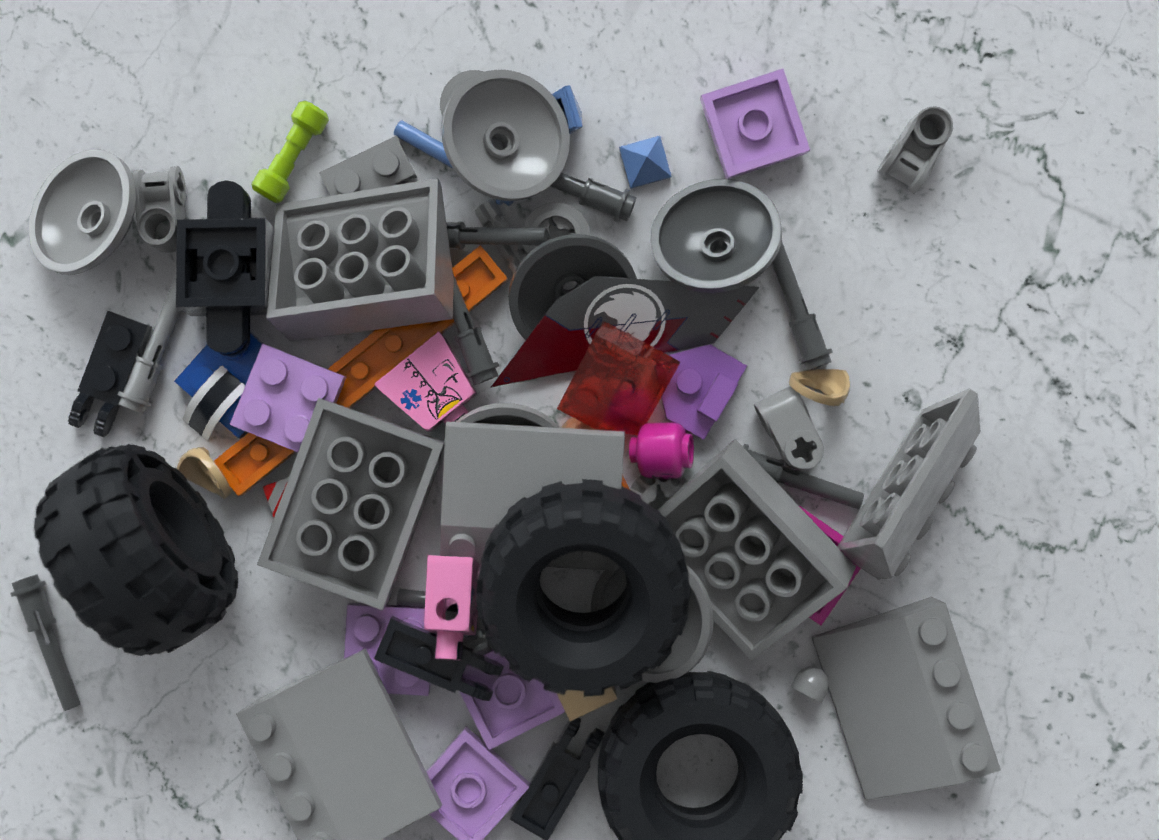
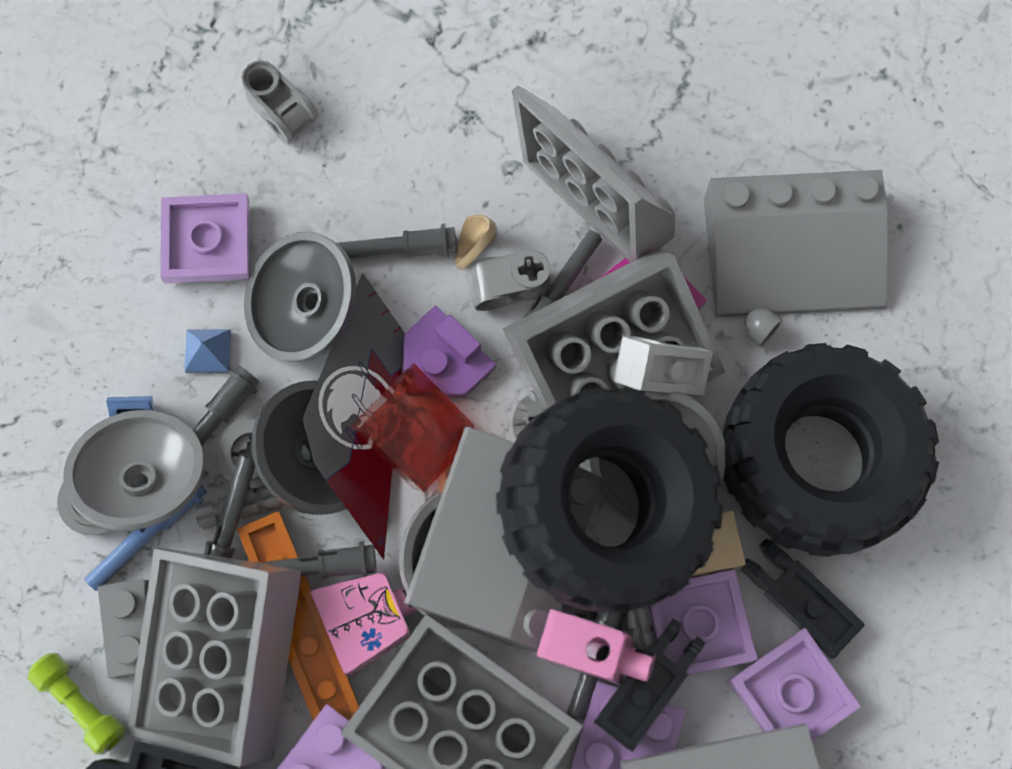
camera: 70 degrees left, 15 degrees down
dark pink head [629,422,694,479] -> none
none -> white plate [614,335,713,395]

